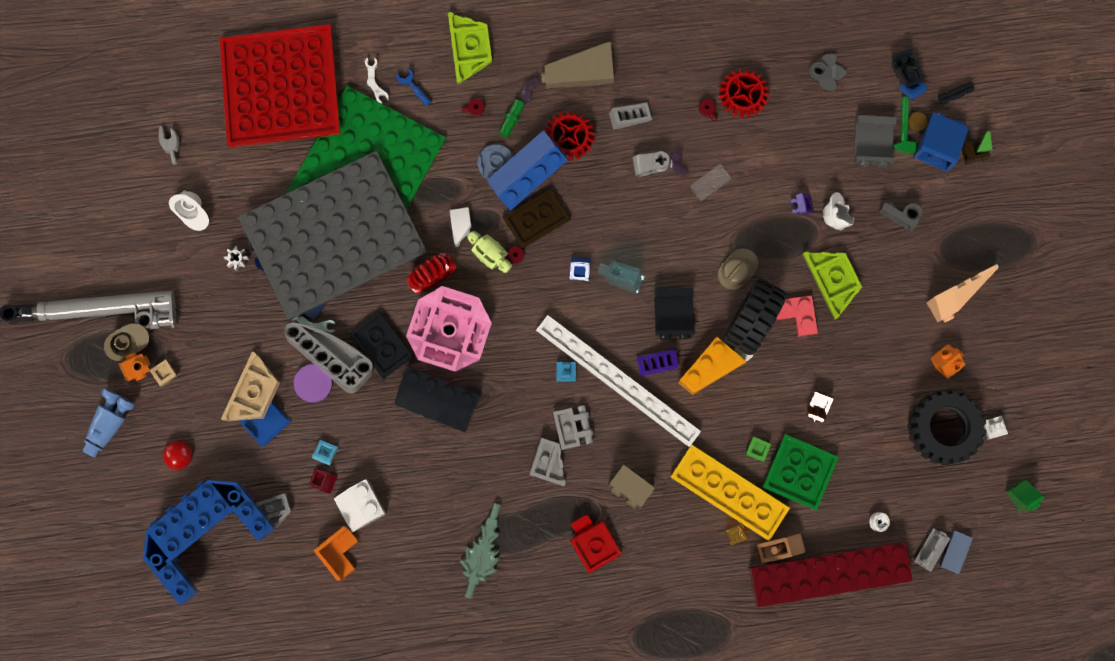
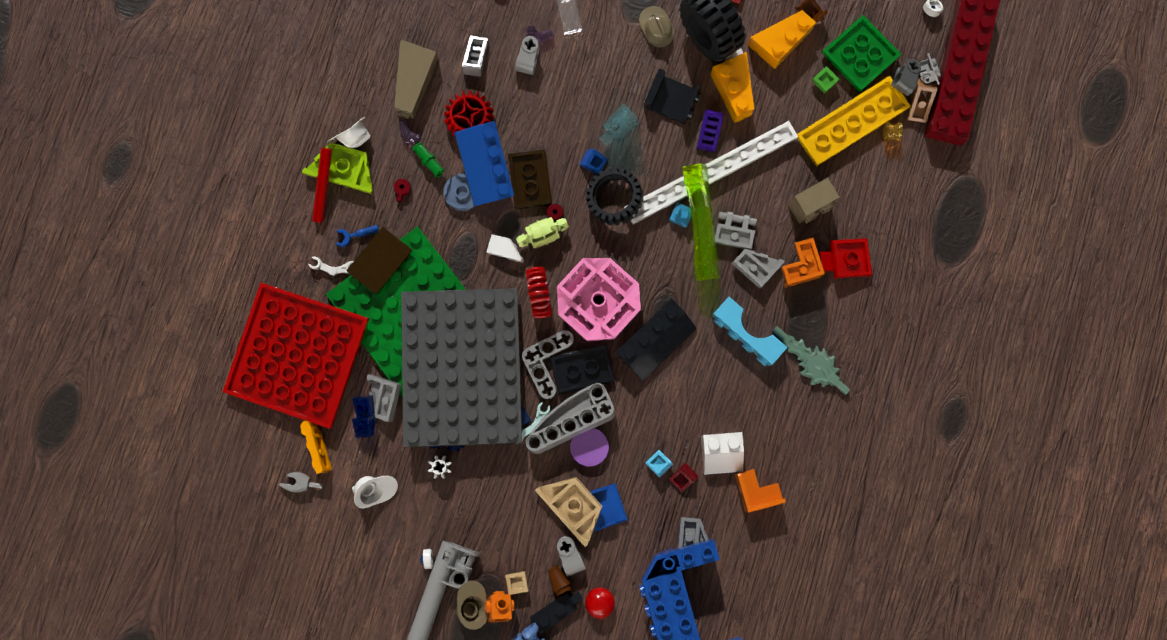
camera: 65 degrees left, 0 degrees up
none -> light orange hinge [300,421,332,474]
none -> red axle [312,147,332,223]
none -> white piece [327,117,370,148]
none -> dark brown tile [346,227,413,295]
none -> clear blue slope [352,395,375,438]
none -> light grey wing [367,375,402,422]
none -> white tile [420,549,434,569]
none -> light grey beam [522,330,574,400]
none -> black hinge [530,591,583,634]
none -> reddish brown cone [547,565,572,596]
none -> light grey piece [557,536,585,577]
none -> black tyre [586,167,643,225]
none -> clear neon green arch [683,163,720,281]
none -> medium azure arch [712,297,787,366]
none -> light orange wedge [748,10,816,69]
none -> orange panel [781,238,825,288]
none -> dark grey piece [891,59,921,96]
none -> light grey hinge [919,53,941,85]

